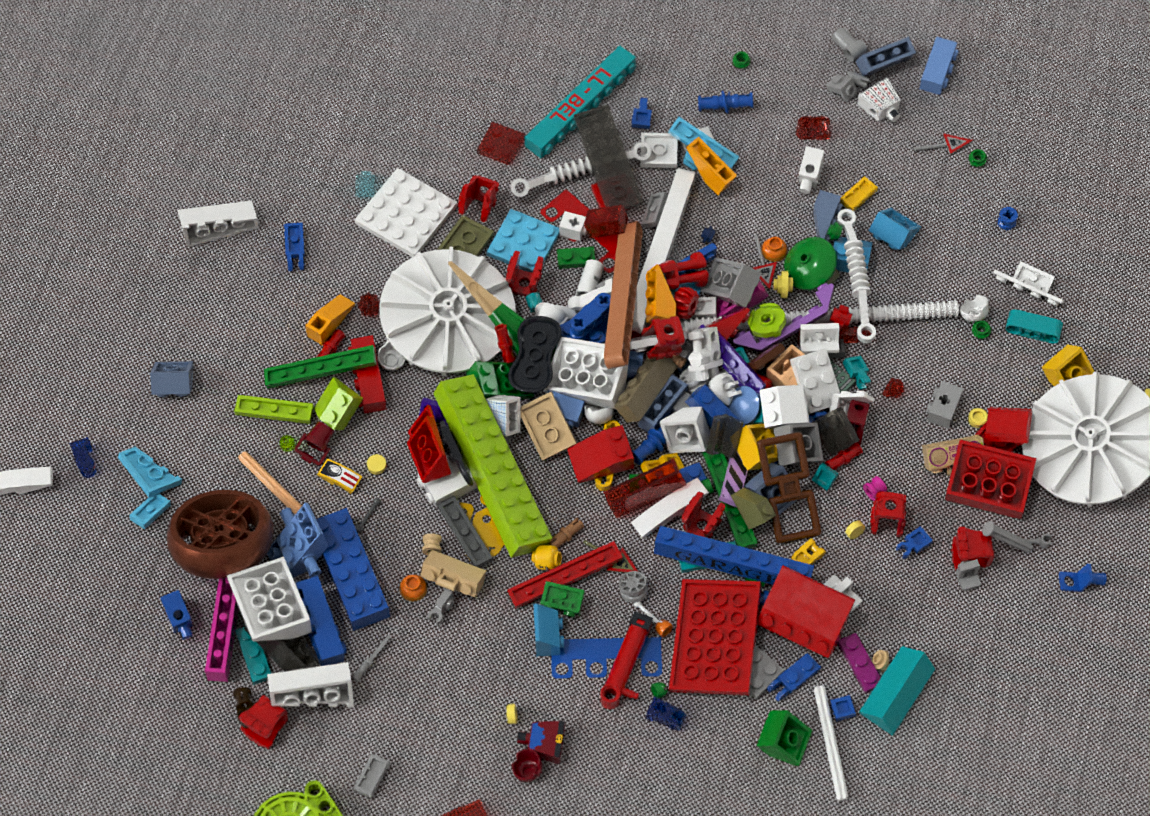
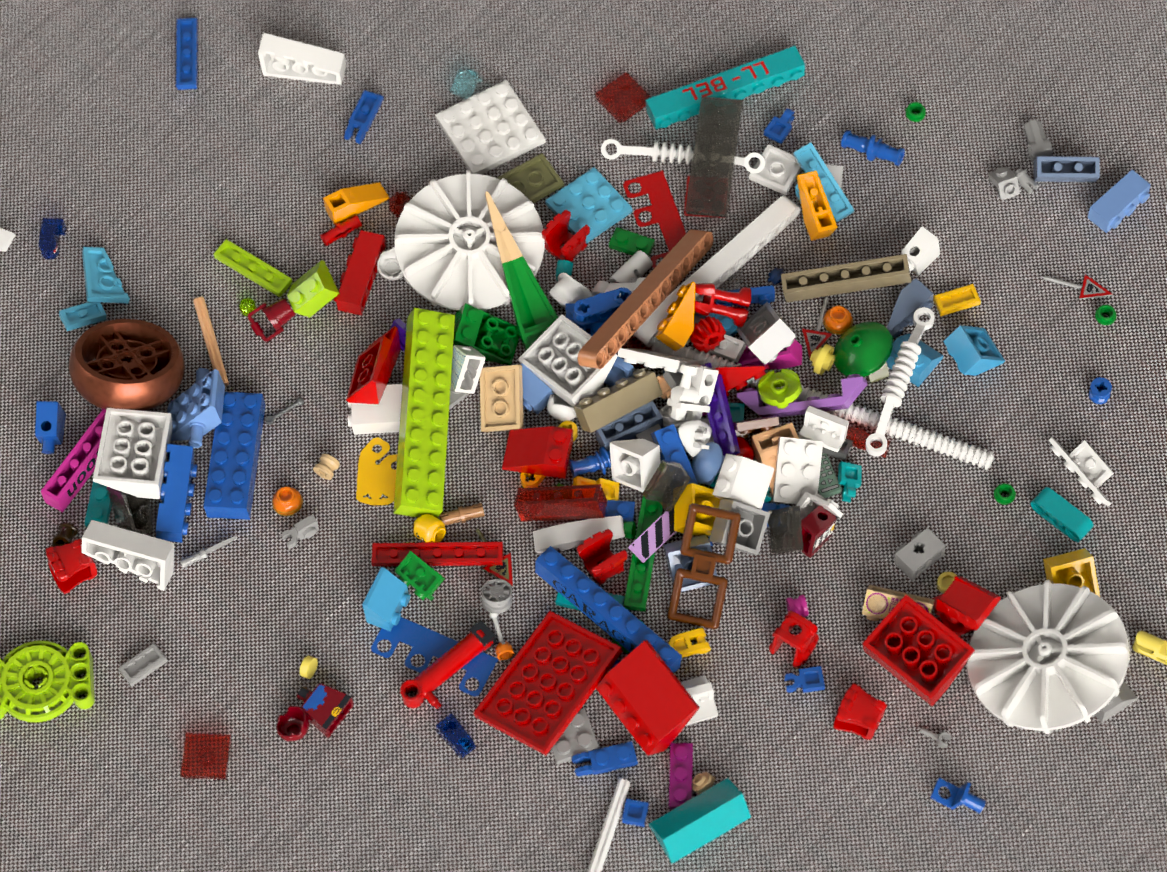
camera: 30 degrees right, 0 degrees up
sand blue slope [150,361,193,397] -> none
green plate [264,345,377,389] -> none
slope [317,459,362,494] -> none
light yellow tile [367,454,387,475] -> none
tan piece [420,550,486,597] -> none
dark grey plate [437,496,493,568] -> none
black plate [440,421,474,486] -> none
red piece [458,175,499,222] -> none
red pin [494,324,516,363] -> none
black plate [508,316,562,393] -> none
white brick [559,211,588,242] -> none
clear red brick [584,205,628,238] -> none
light grey plate [641,192,668,228] -> none
red piece [641,316,685,360] -> none
green hinge [651,682,668,699] -> none
olive slope [731,488,776,530] -> none
green slope [756,710,813,766] -> none
clear red piece [795,116,831,140] -> none
teal plate [812,463,839,491] -> none
red pin [825,443,863,470] -> none
green plate [827,222,842,240] -> none
red gear [829,305,852,330] -> none
light yellow tile [845,521,865,539] -> none
white torso [858,78,900,122] -> none
clear red plate [882,378,904,398] -> none
light grey bracket [956,559,981,591] -> none
white hair [960,295,989,322] -> none
light grey axle [982,521,1033,553] -> none
none -> blue plate [176,18,198,90]
none -> dark tan brick [781,254,912,303]

